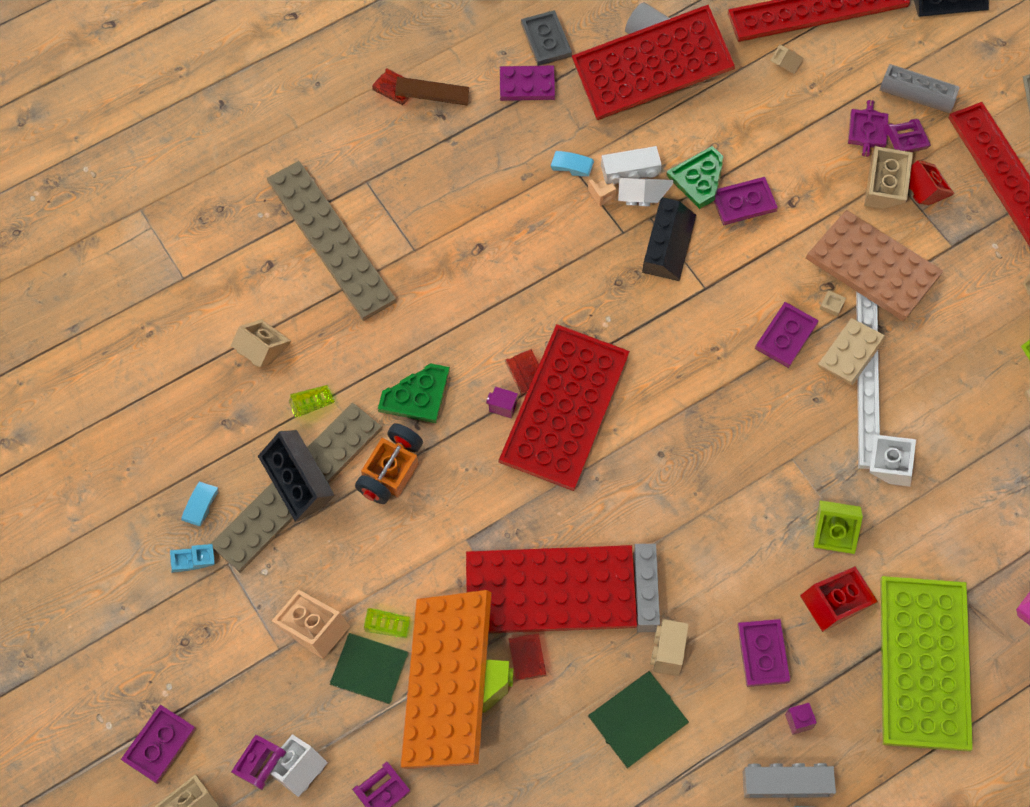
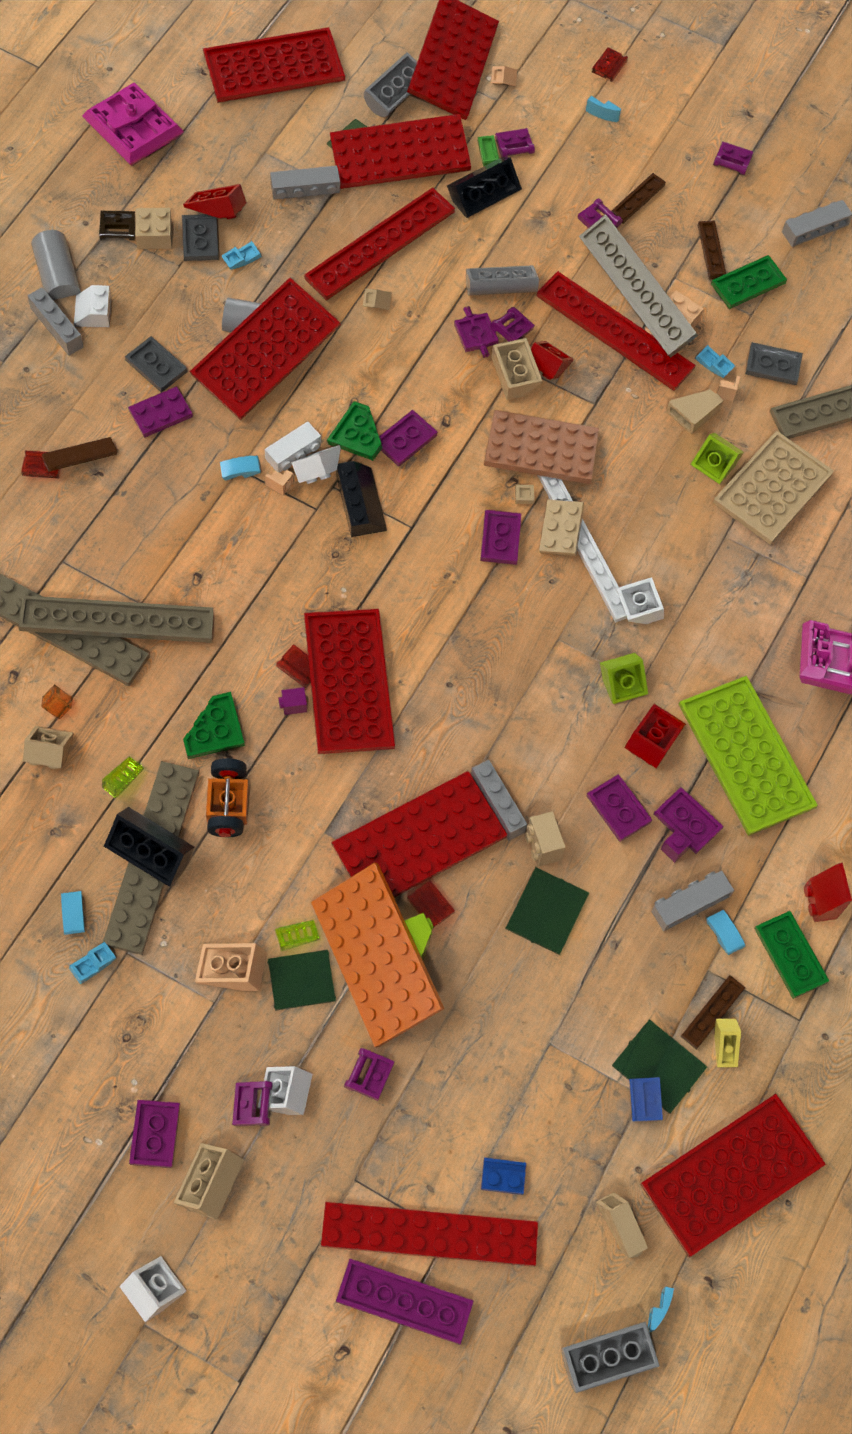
camera: 35 degrees left, 0 degrees up
none -> dark tan plate [19,595,214,643]
none -> clear orange panel [41,684,73,719]
none -> magenta plate [654,787,724,854]

